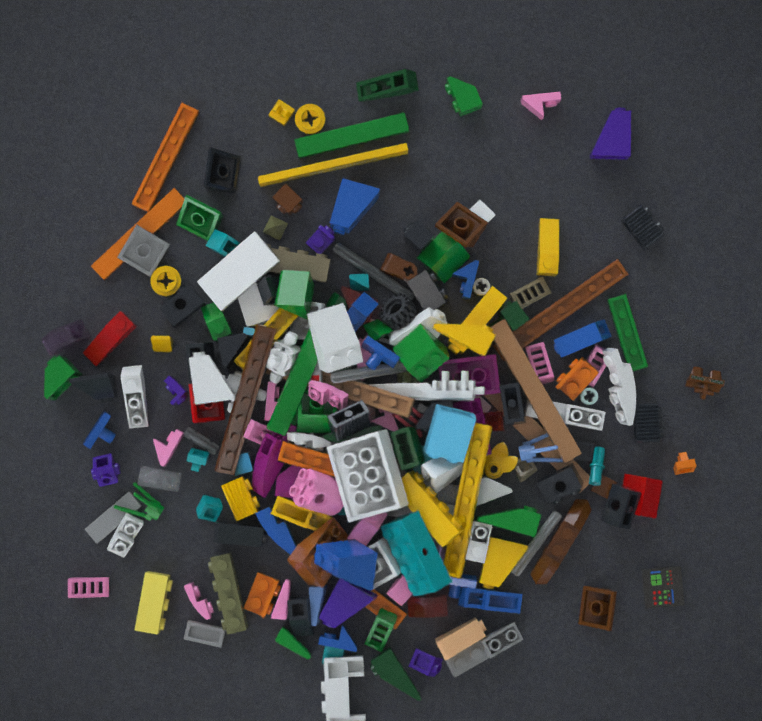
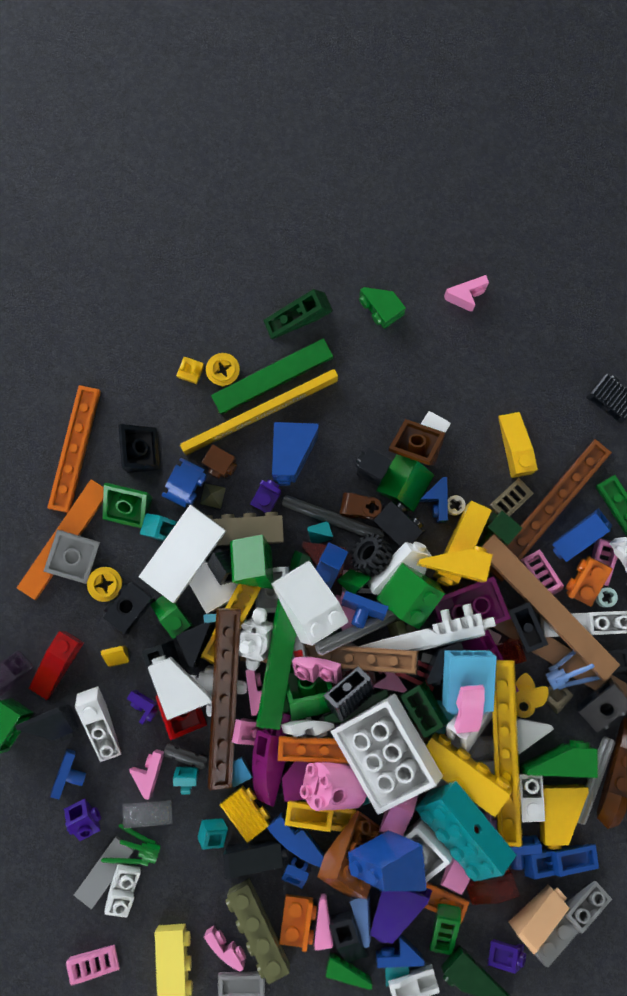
camera: 10 degrees left, 5 degrees down
dark purple slope [590,108,631,160] -> none
none -> blue brick [162,458,207,508]
none -> blue tile [281,857,309,888]
none -> bright pink slope [454,685,485,733]

